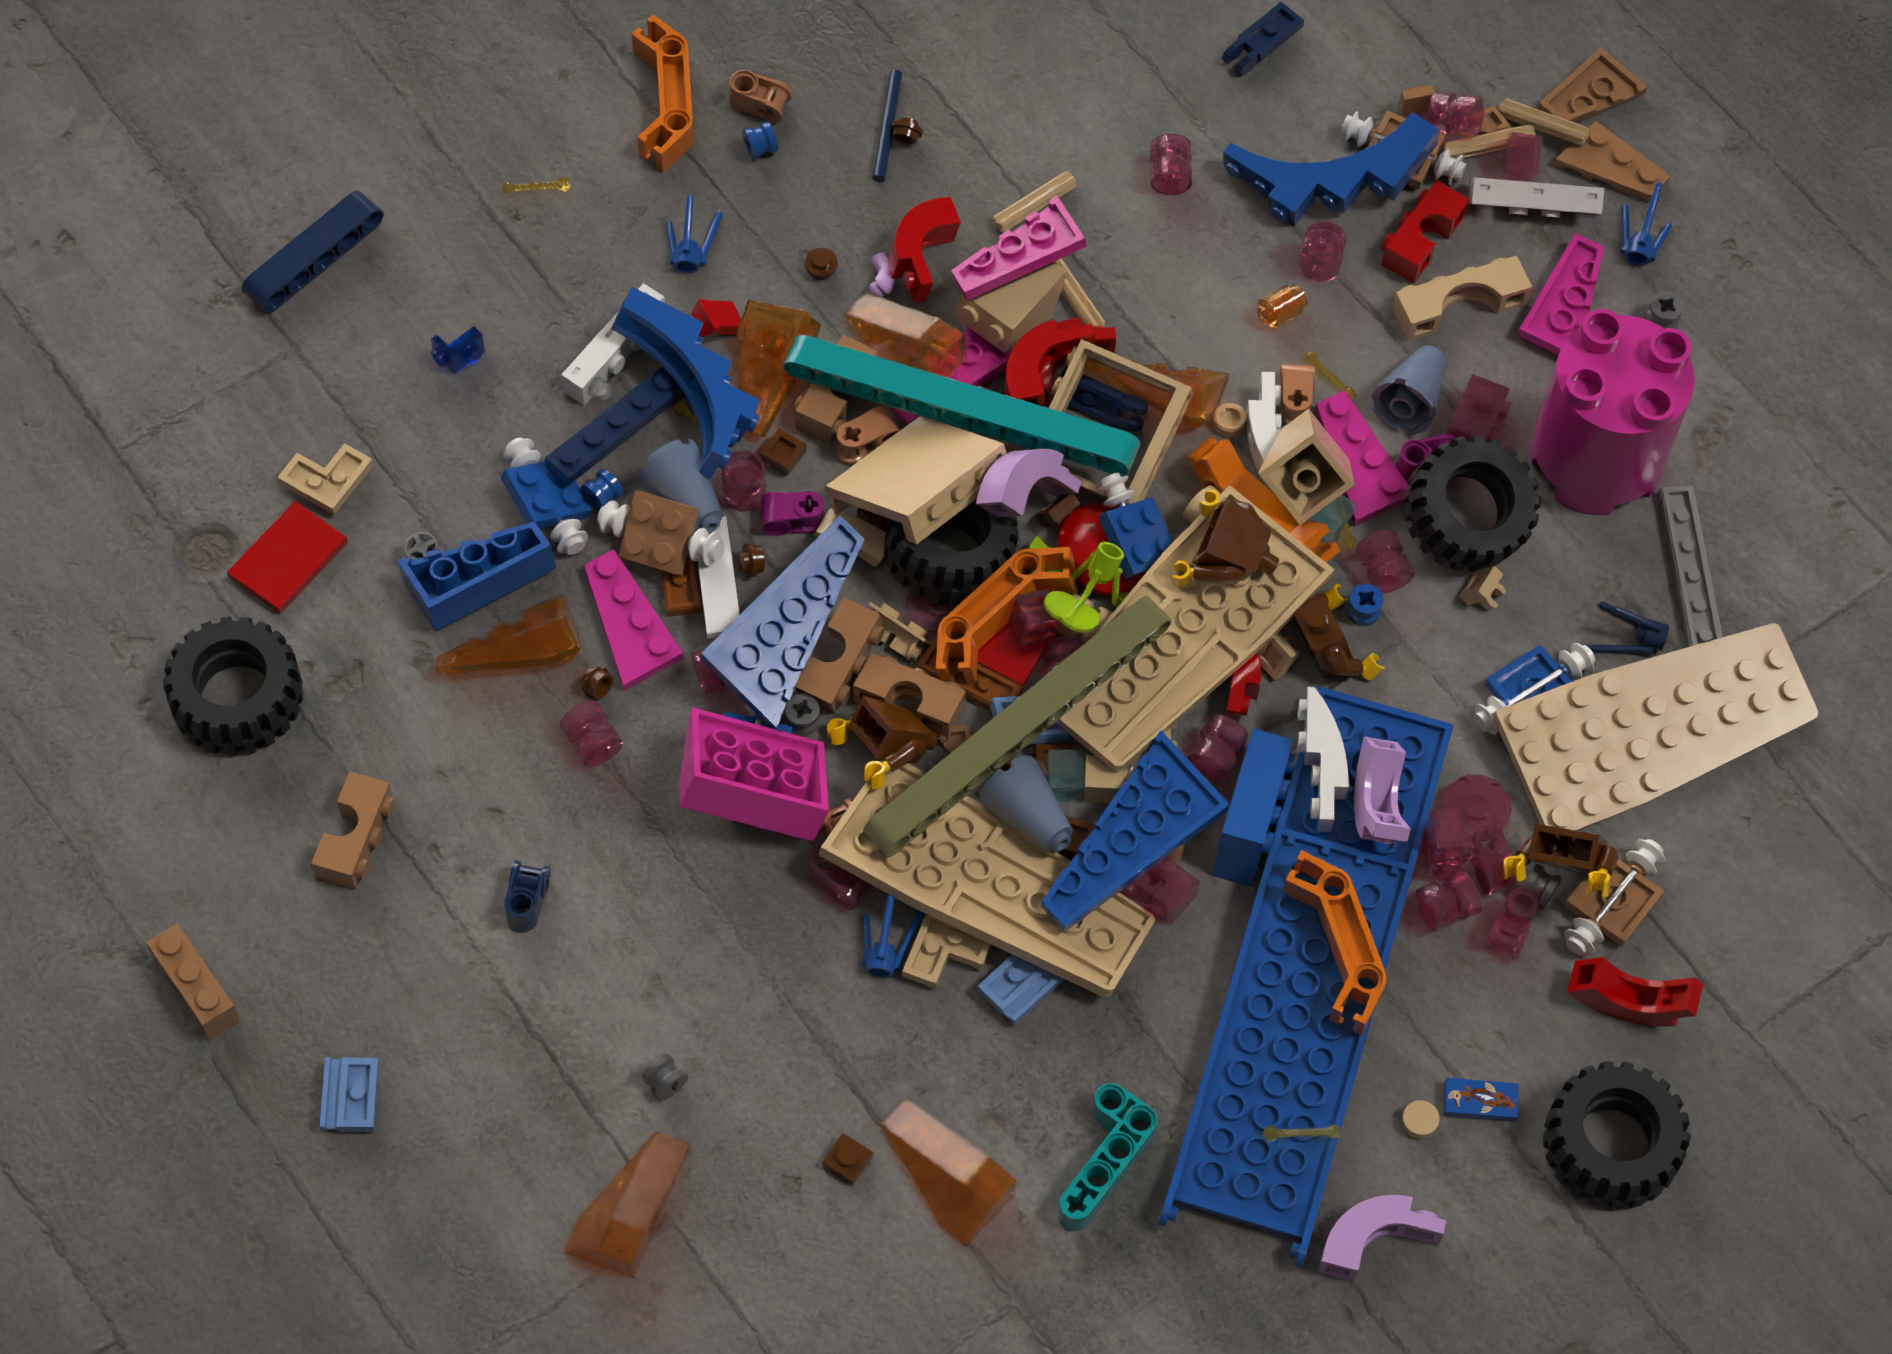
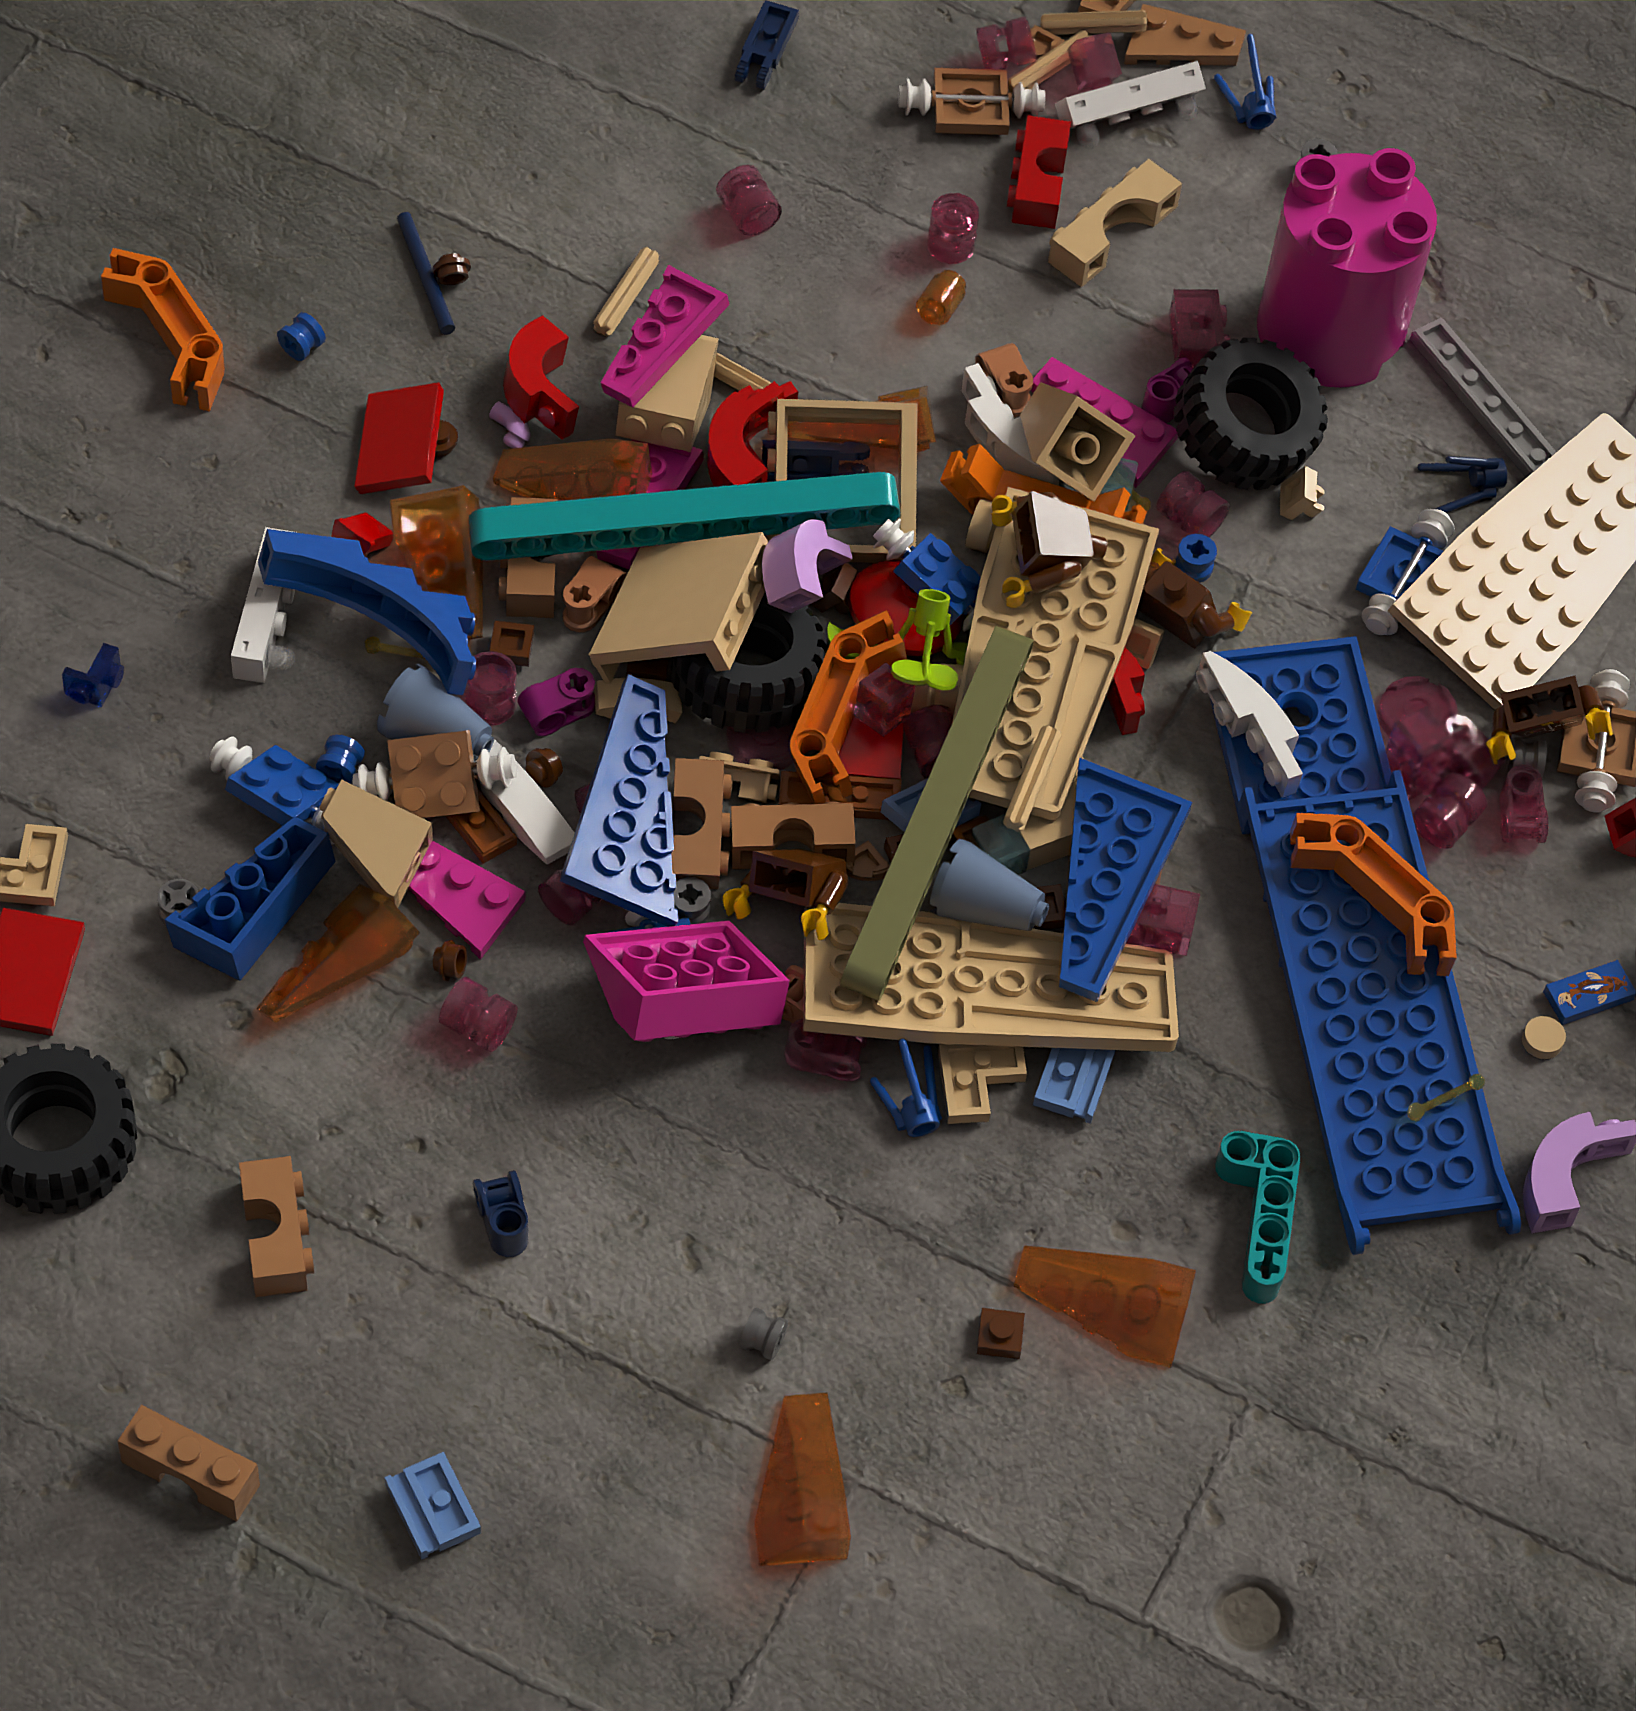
camera: 30 degrees left, 5 degrees down
clear yellow hinge [502,177,570,194] -> none
dark blue plate [545,366,685,485] -> none
blue plant [666,195,723,273] -> none
nougat piece [729,70,793,123] -> none
clear pink wheel [1187,714,1249,780] -> none
blue wedge [1211,728,1297,887] -> none
tan tile [1213,403,1247,438] -> none
blue arch [1223,112,1439,226] -> none
clear yellow hinge [1305,351,1357,400] -> none
lavender arch [1354,737,1411,844] -> none
sand blue cone [1371,345,1447,434] -> none
medium nougat tile [1397,85,1435,118] -> none
dark pink wing [1517,233,1604,355] -> none
none -> tan slope [320,779,433,912]
none -> red tile [354,382,444,494]
none -> tan axle [1003,725,1061,832]

